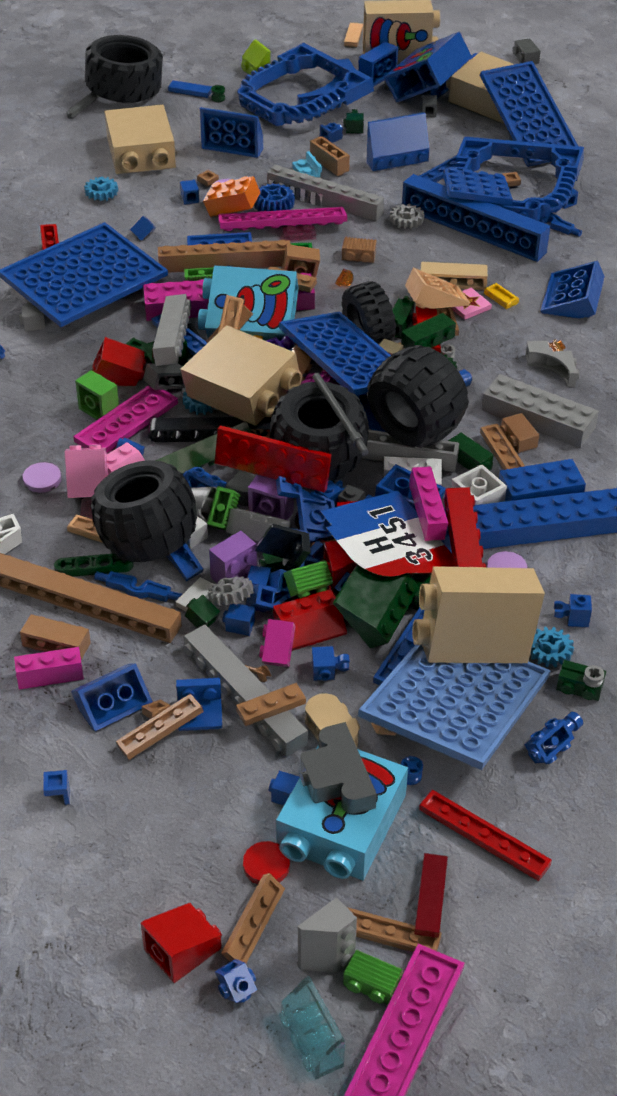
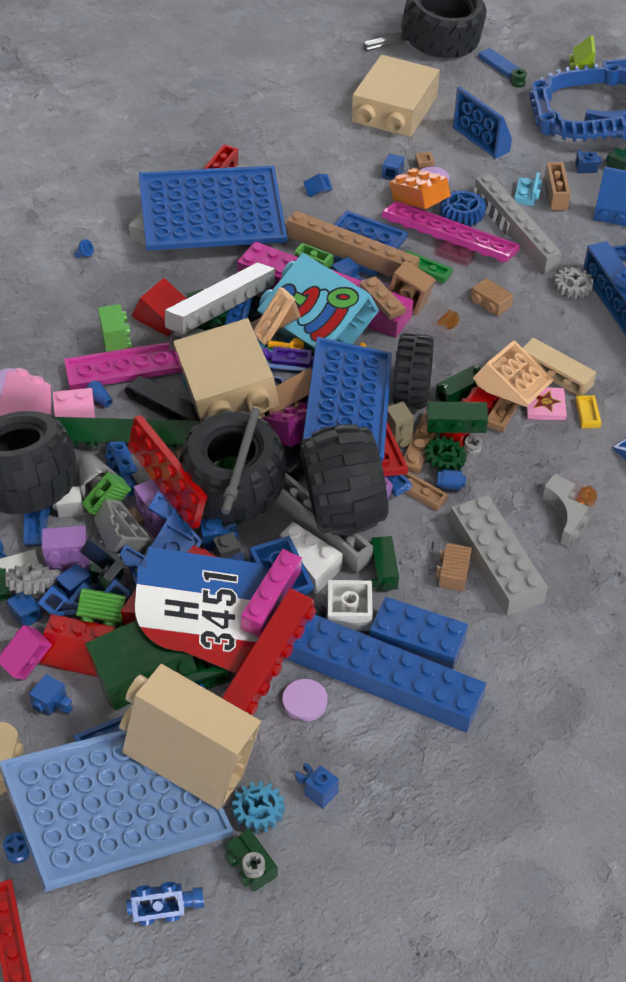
camera: 35 degrees right, 5 degrees up
dark azure gear [84,177,118,201] -> none
medium nougat plate [480,423,525,470] -> none

